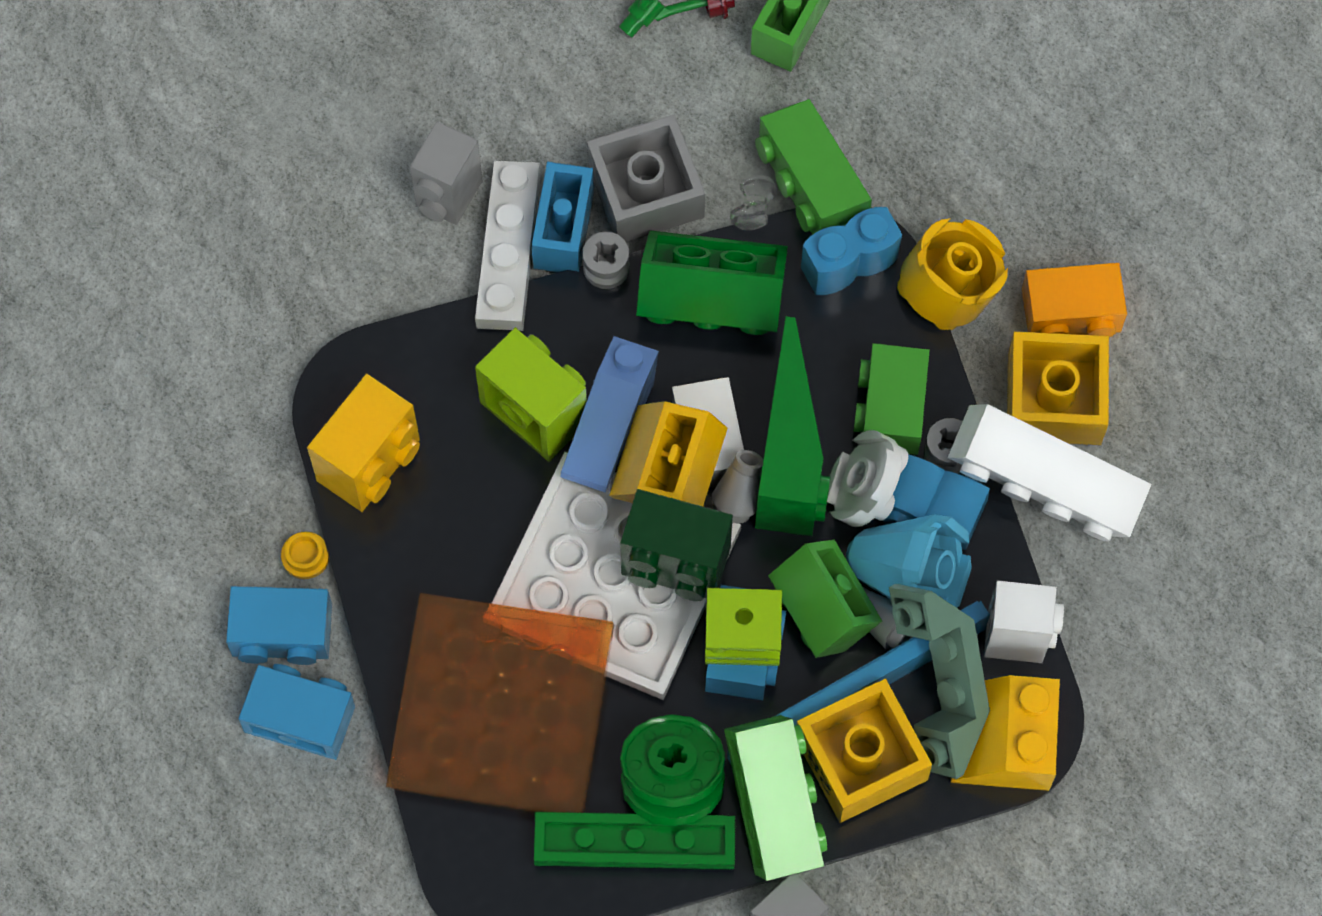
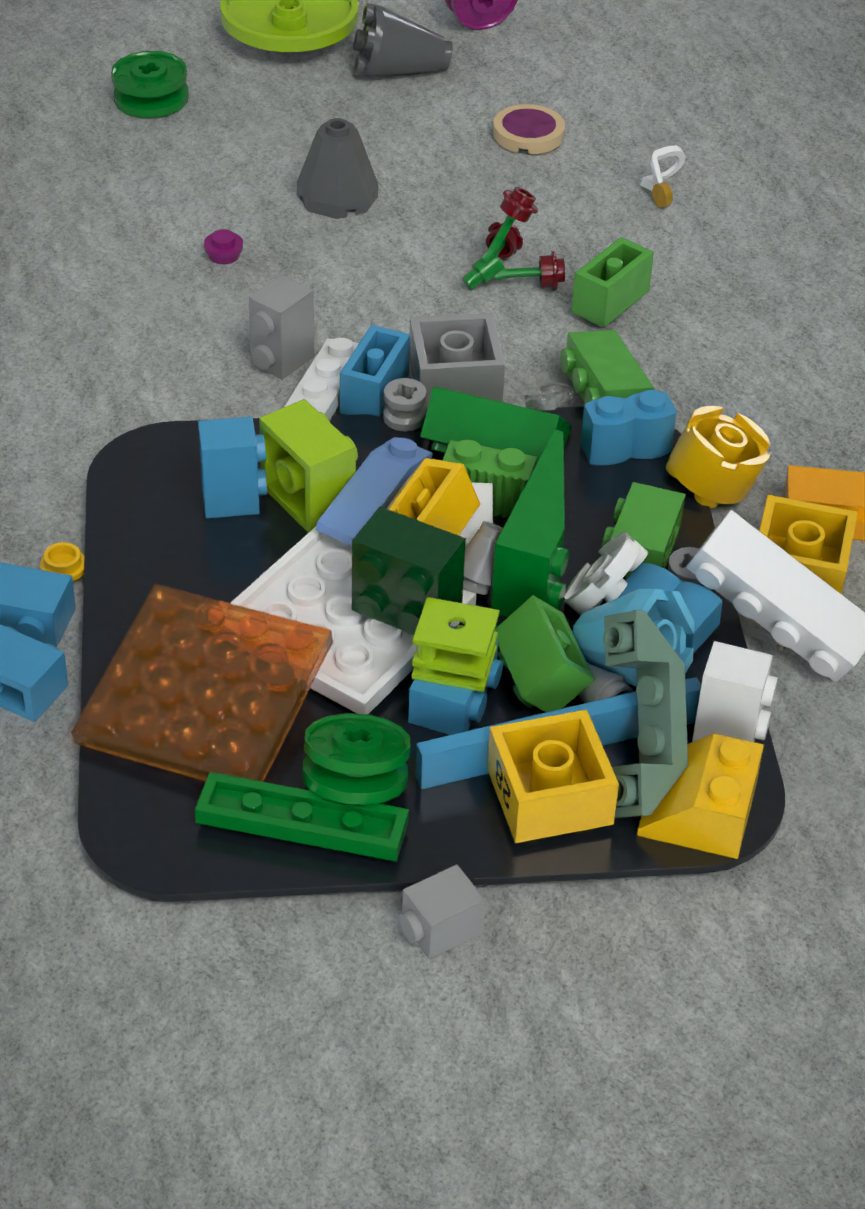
camera: 10 degrees right, 25 degrees down
yellow brick [307,373,420,512] -> none
brick [724,715,827,881] -> none
none -> dark azure brick [198,417,267,519]
none -> magenta plate [204,229,243,264]
none -> bright green brick [442,440,538,518]

